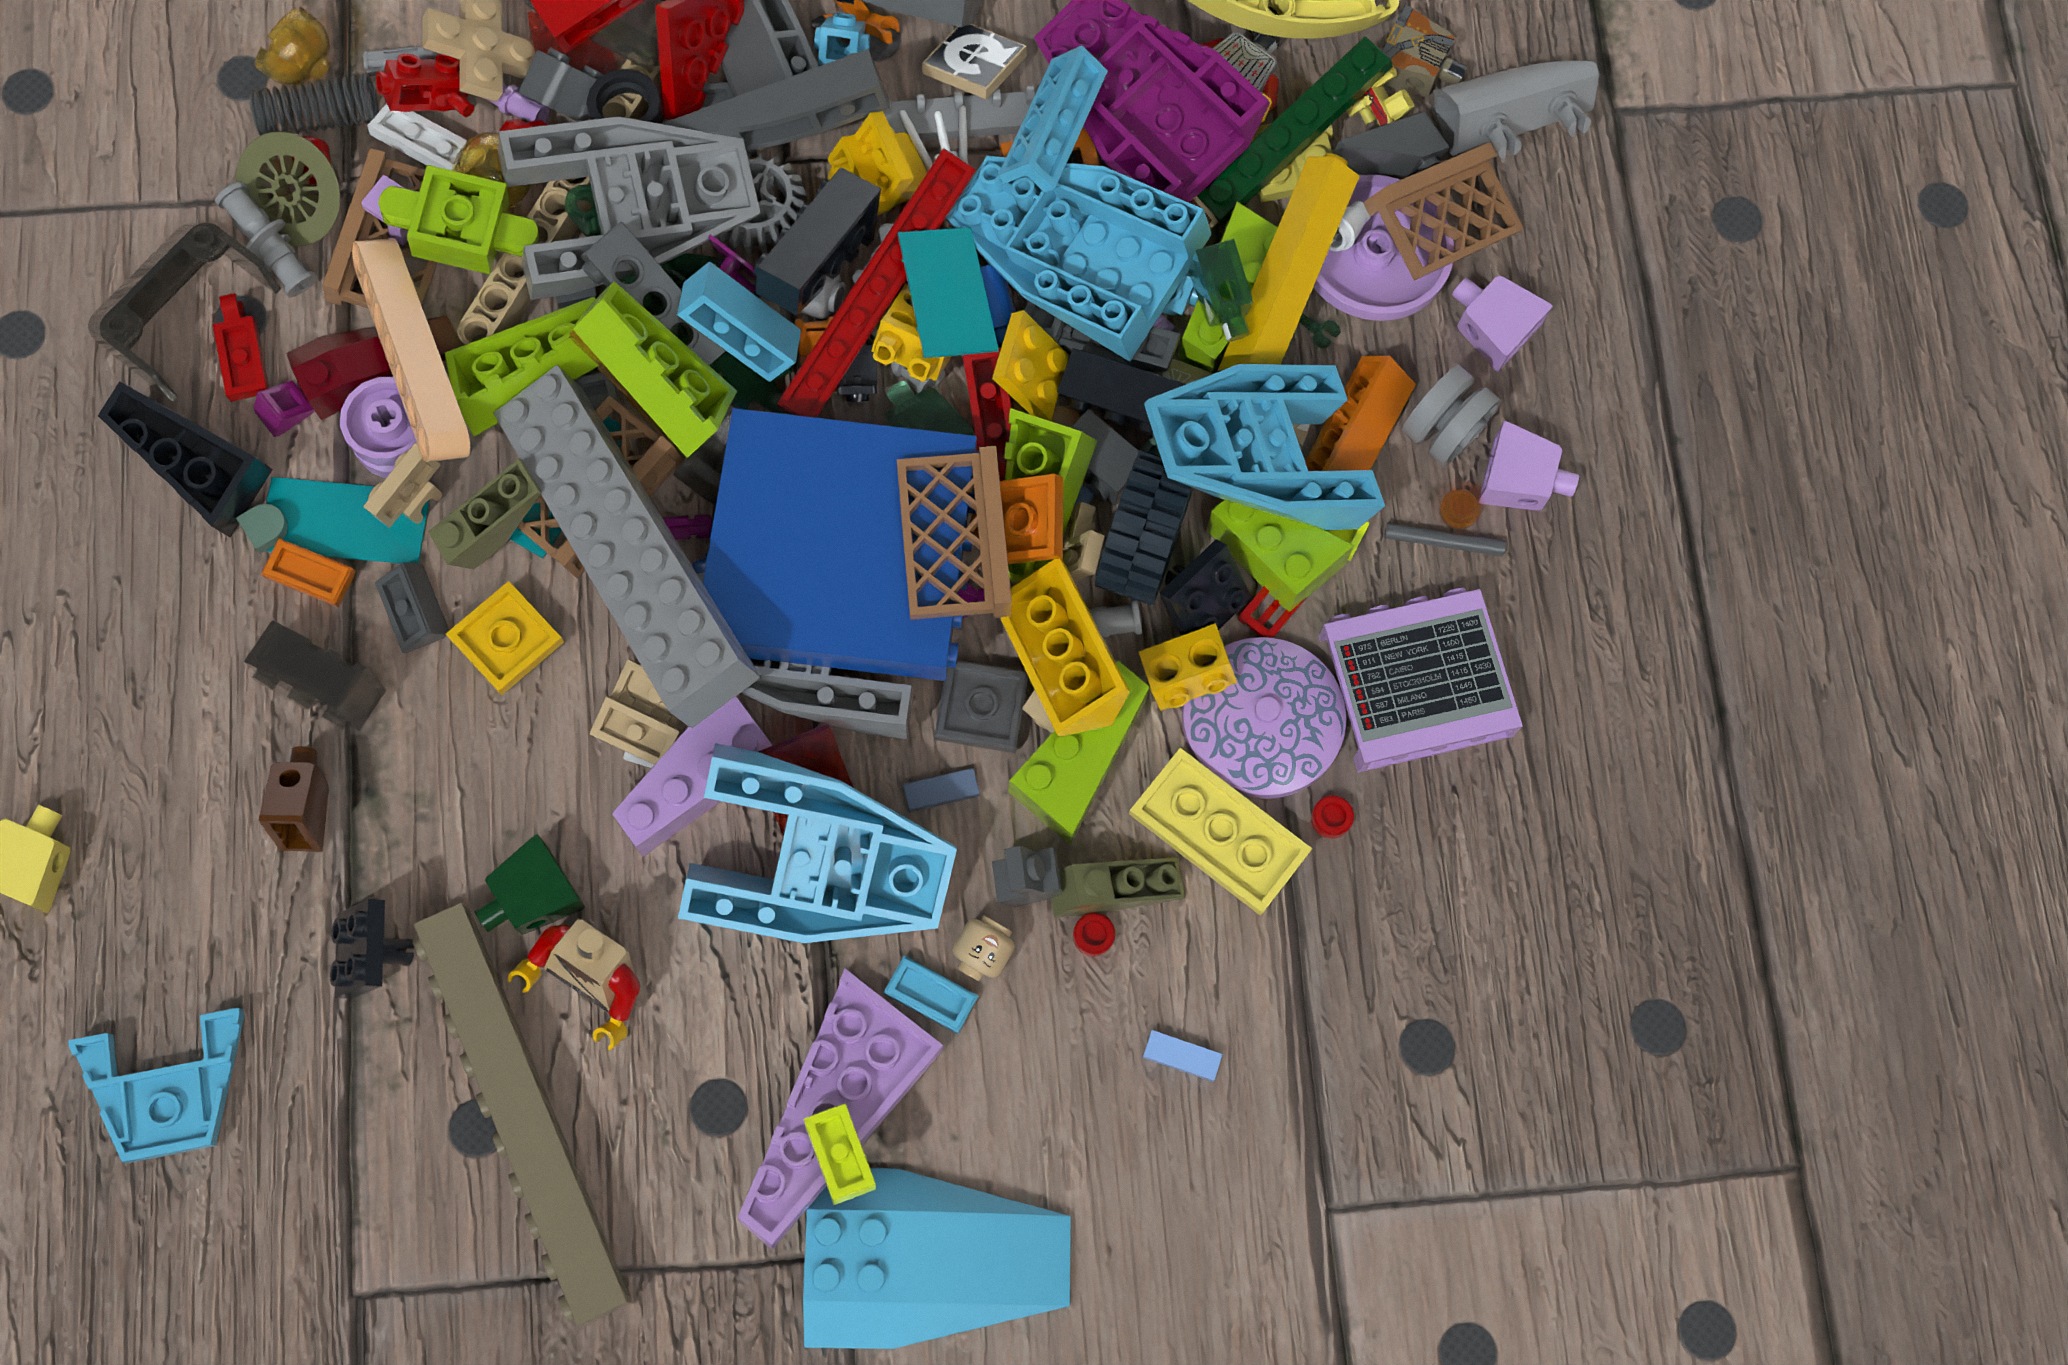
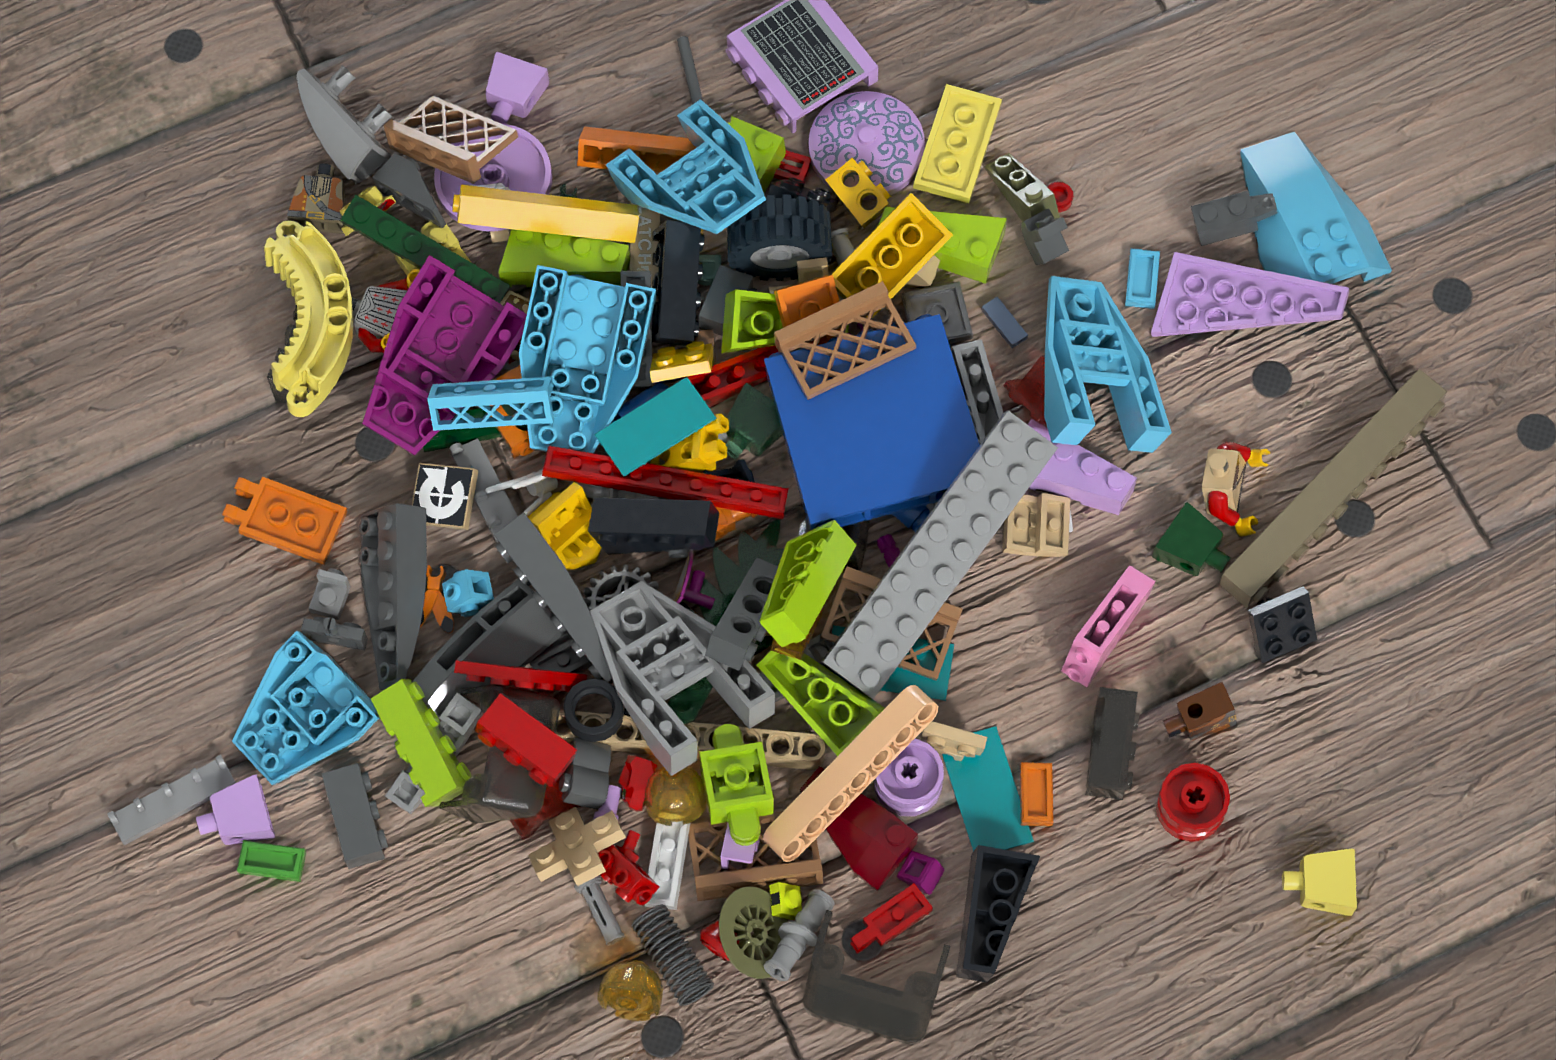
camera: 105 degrees left, 5 degrees down
medium azure wing [68,1008,245,1163] -> none
sand green tile [236,504,288,554] -> none
dark grey slope [375,562,449,653] -> none
olive slope [428,458,542,570] -> none
yellow plate [446,581,564,696] -> none
medium azure brick [677,262,801,382] -> none
neon yellow plate [803,1104,876,1205] -> none
tan head [952,915,1015,981] -> none
light blue piece [1143,1030,1223,1082] -> none
clear green torso [1188,238,1253,342] -> none
red tile [1311,795,1354,839] -> none
light grey wheel [1401,364,1502,467] -> none
clear orange plate [1439,490,1480,529] -> none
lavender torso [1478,421,1579,511] -> none
none -> neon yellow plate [769,882,802,920]
none -> bright pink slope [1061,565,1155,687]
none -> red wheel [1156,763,1230,842]
none -> dark grey hinge [1191,190,1277,246]

